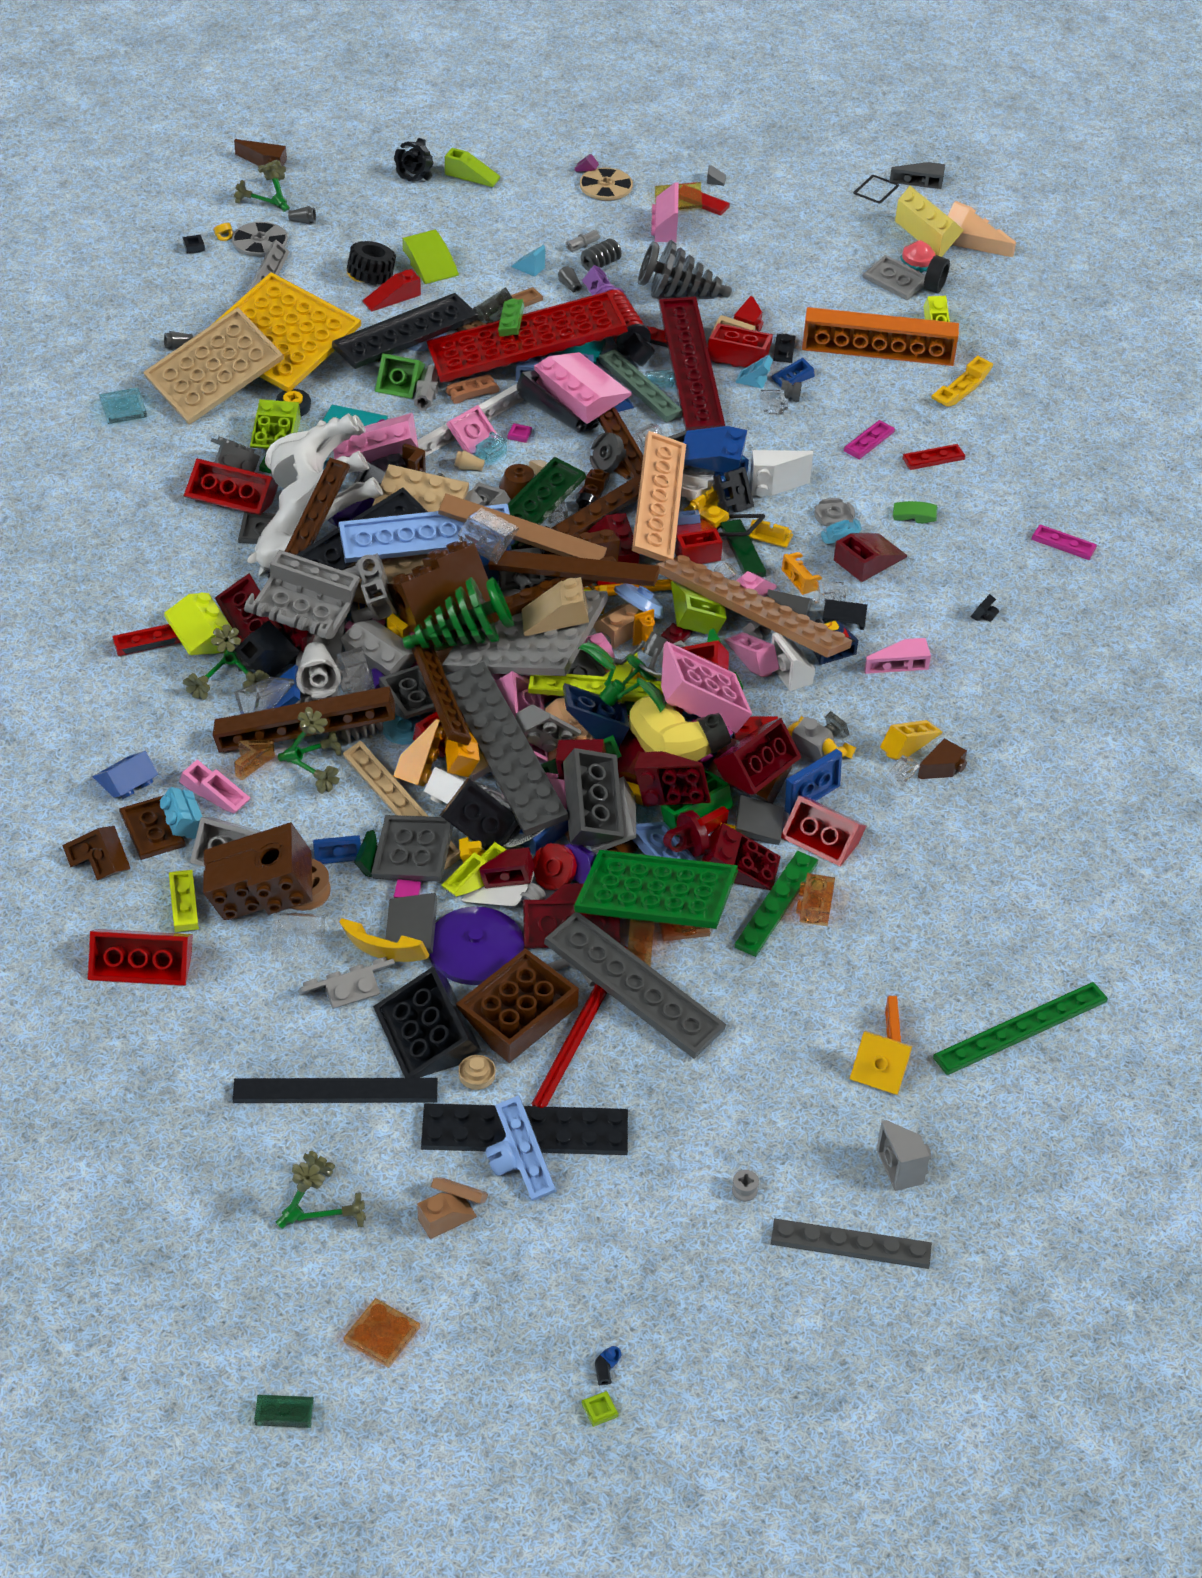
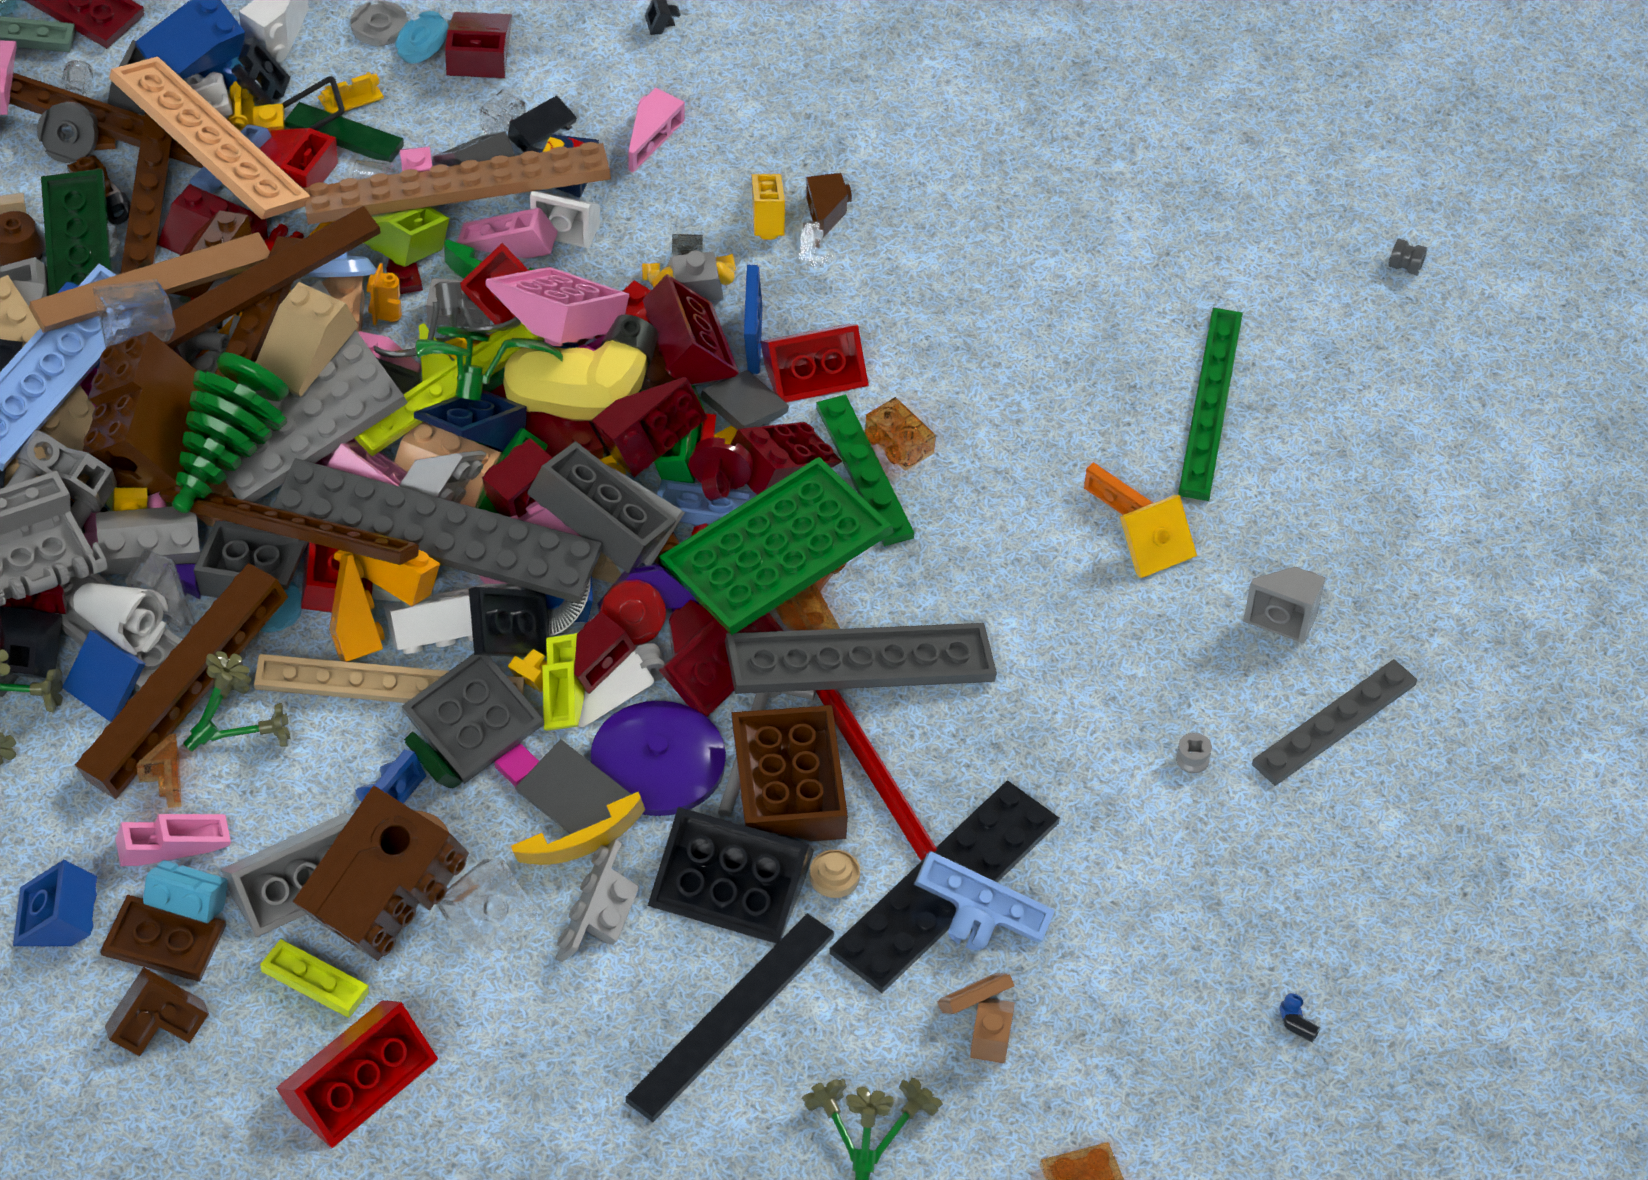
camera: 50 degrees left, 5 degrees up
clear slope [234,677,295,714] -> none
lime tile [581,1391,619,1427] -> none
light grey tile [741,621,771,639] -> none
light orange hinge [781,552,823,595] -> none

